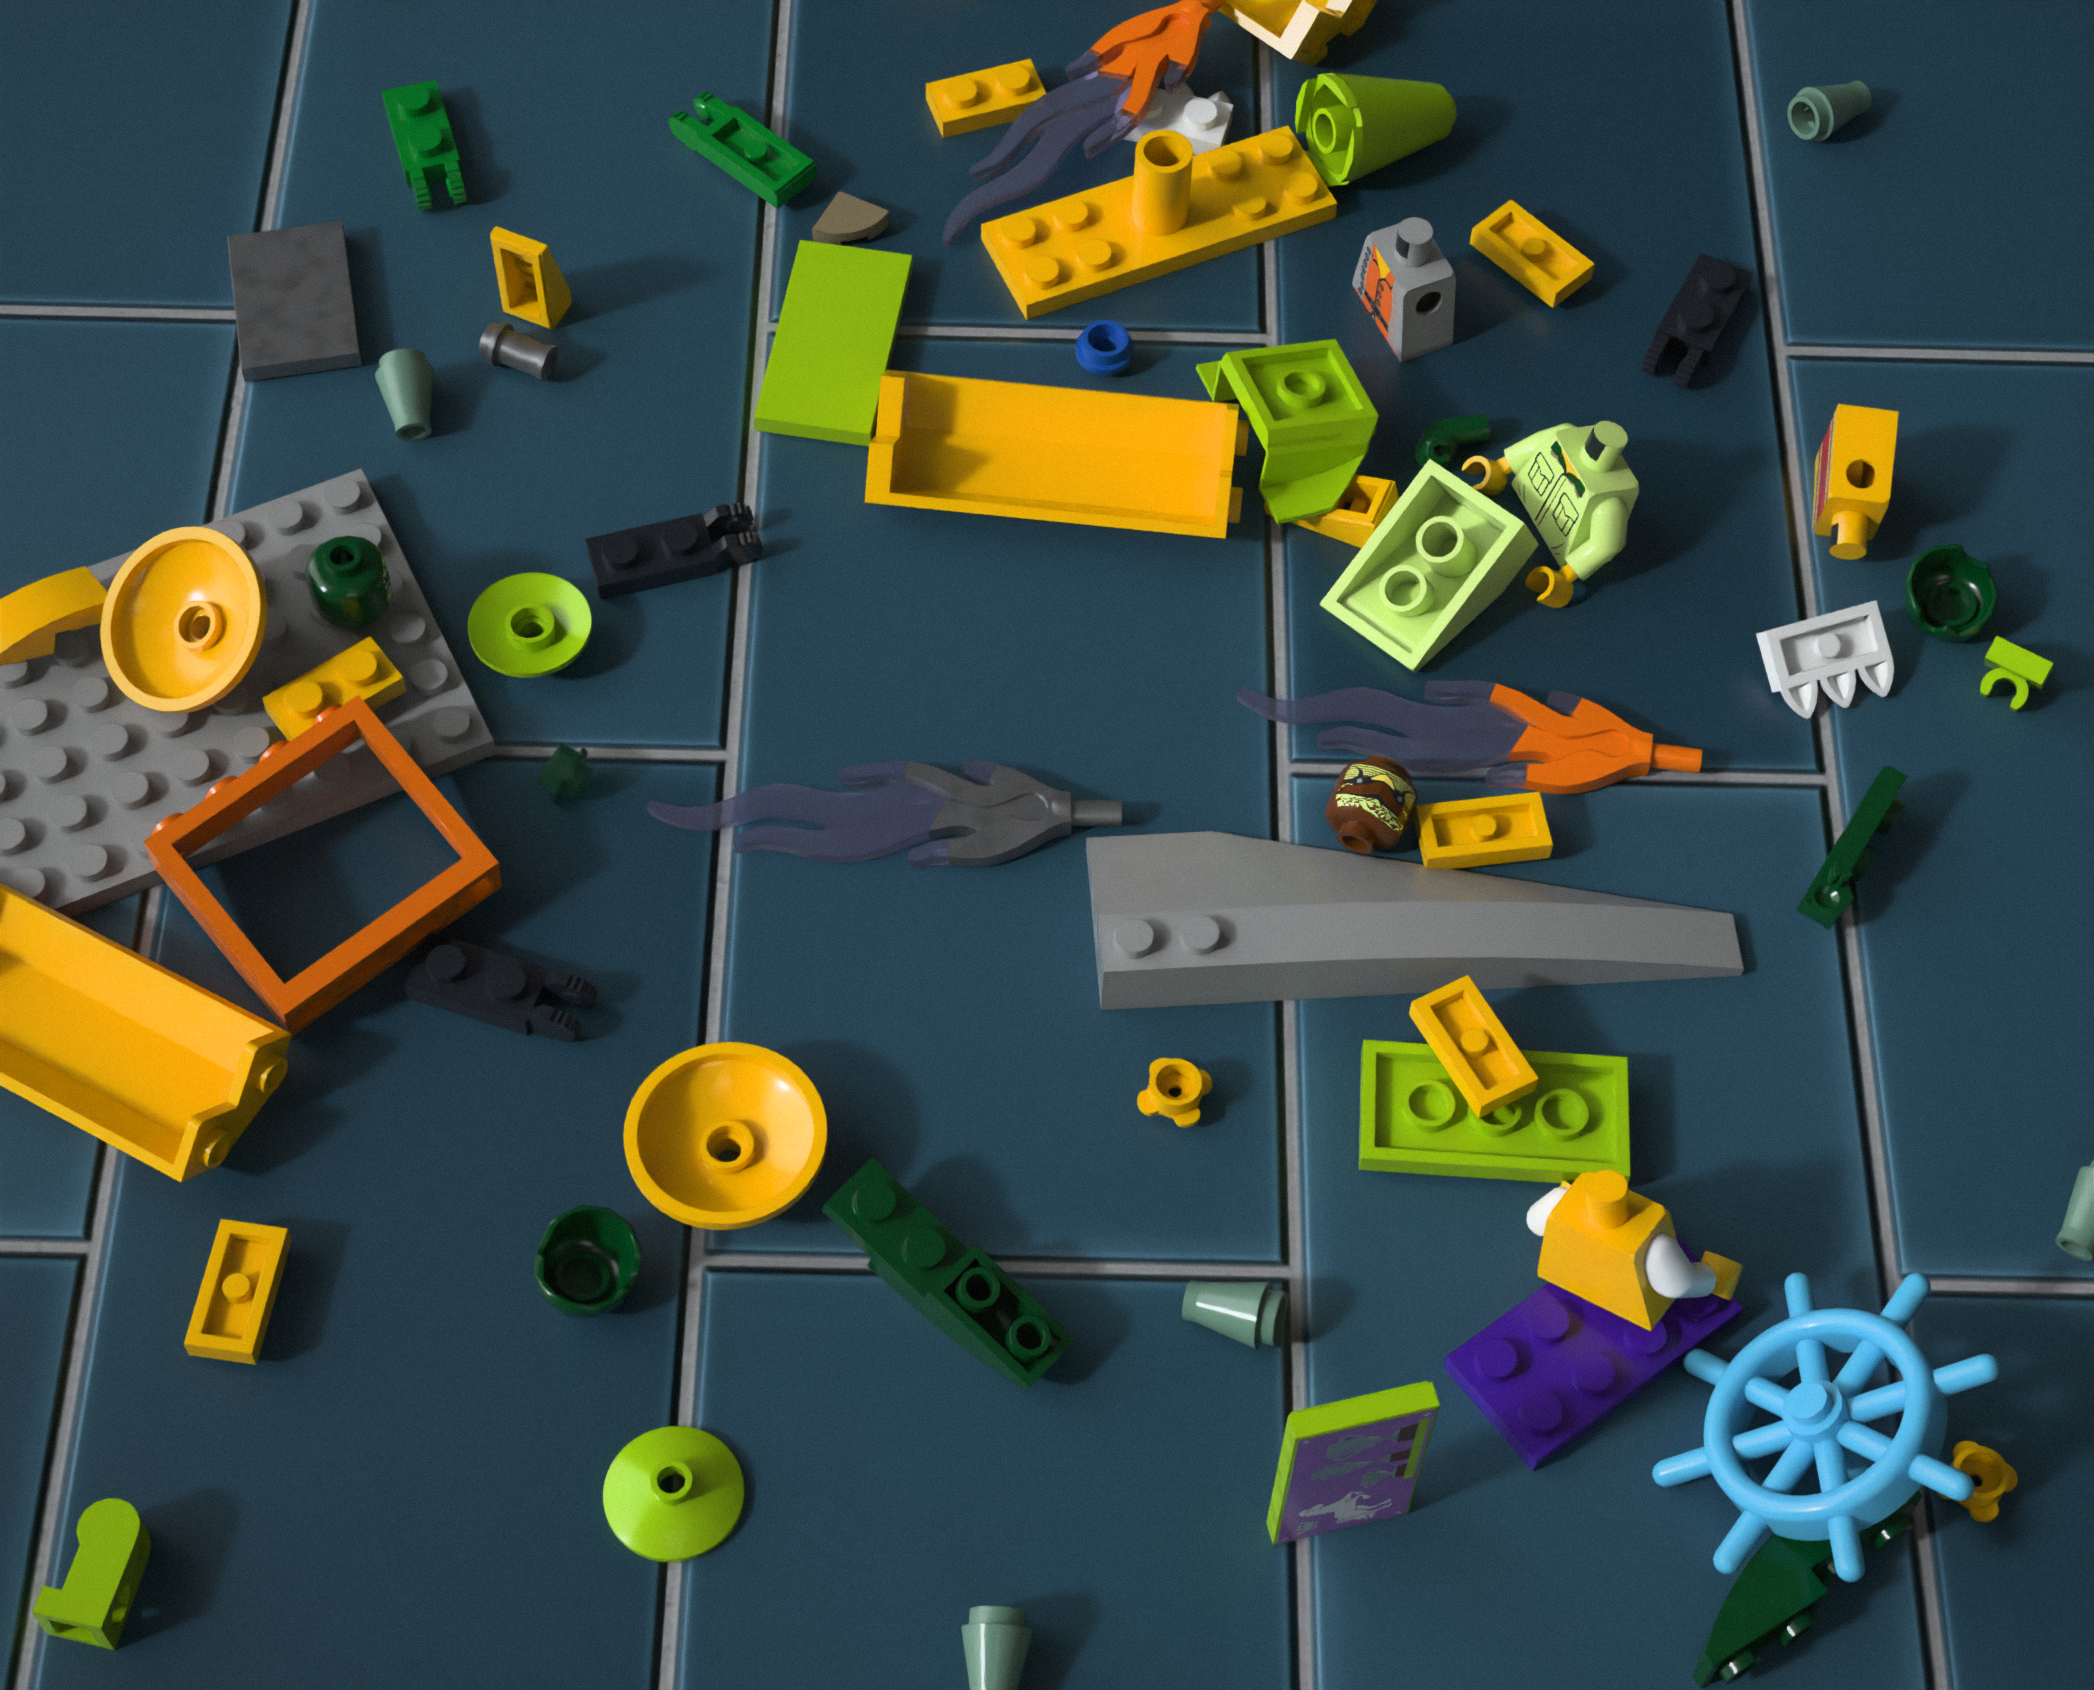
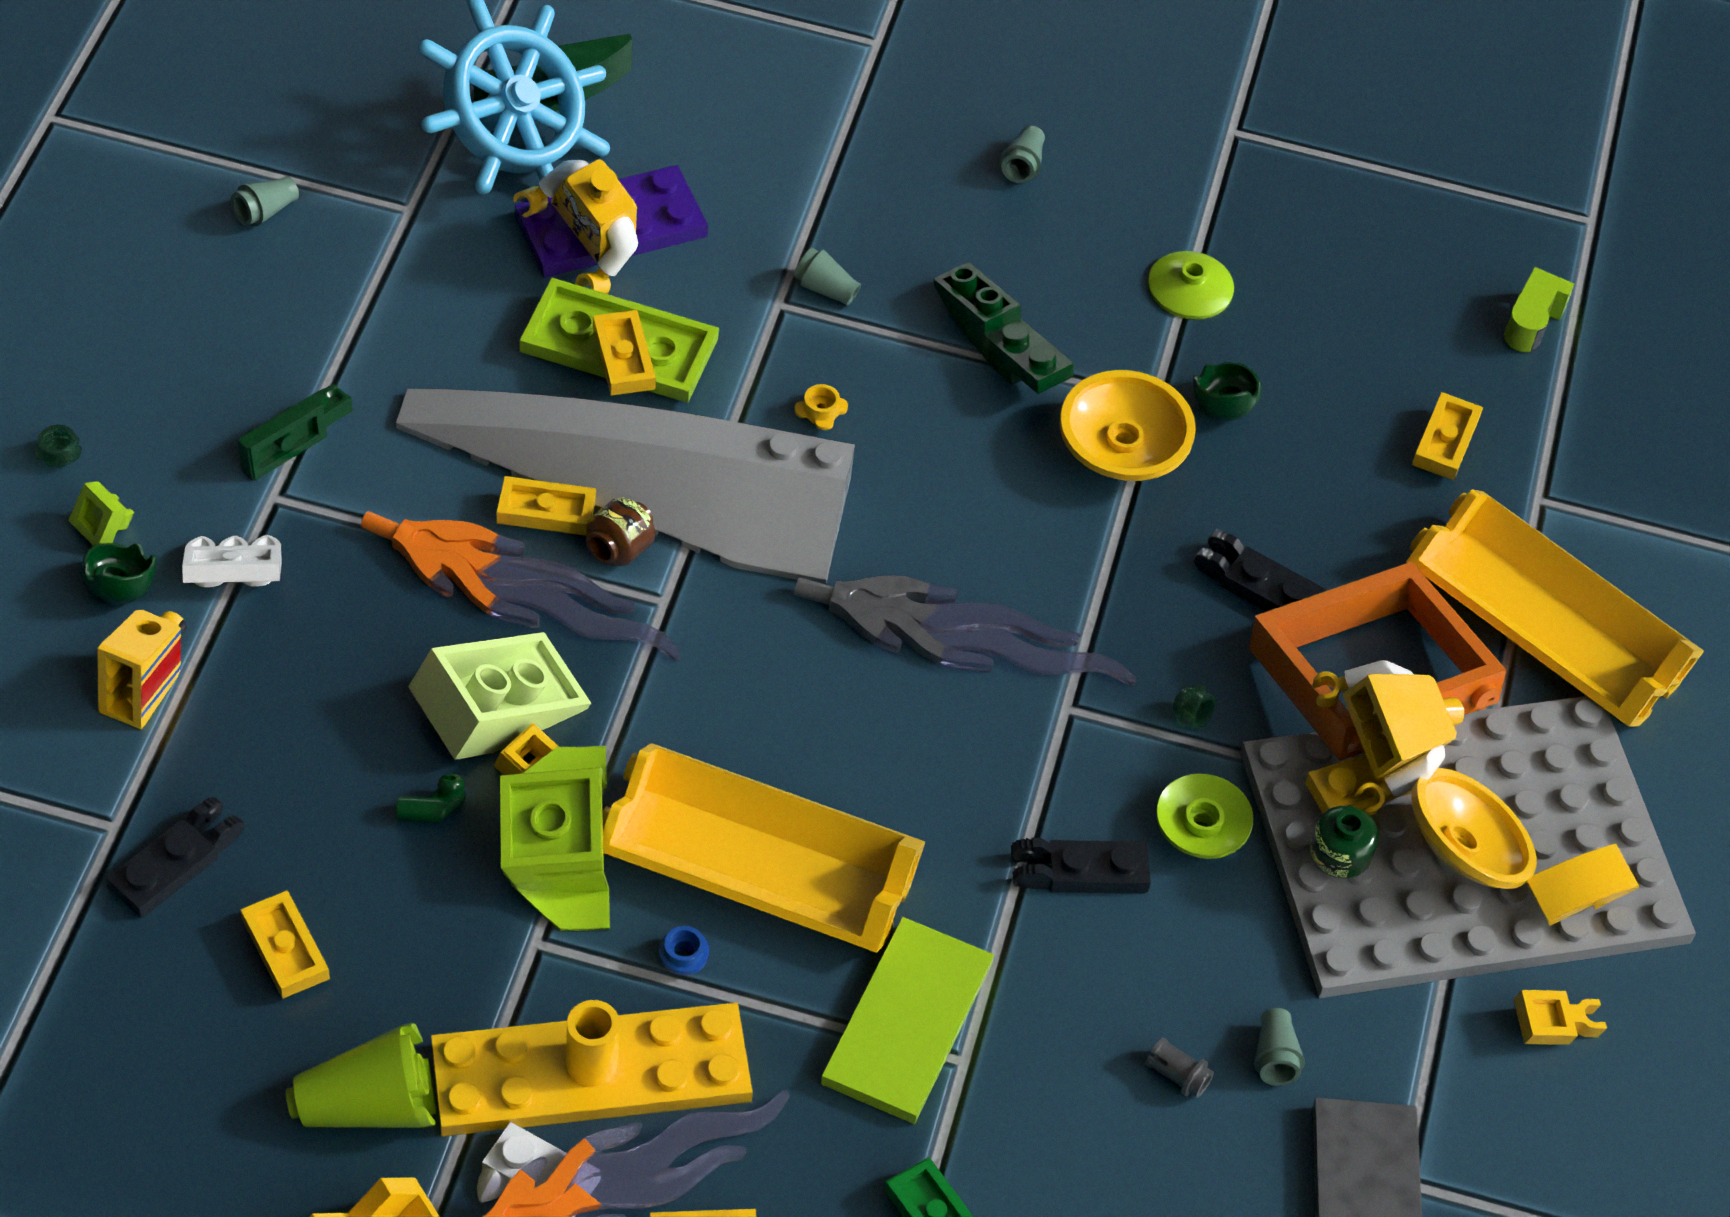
camera: 170 degrees left, 5 degrees down
yellow slope [490,226,572,330] -> none
dark tan tile [812,191,890,245] -> none
tile [1266,1381,1440,1545] -> none
light grey torso [1352,217,1456,363] -> none
yellowish green torso [1462,421,1639,608] -> none
yellow plate [1935,1441,2018,1522] -> none
none -> yellow torso [1312,660,1464,816]
none -> yellow plate [1513,990,1607,1045]

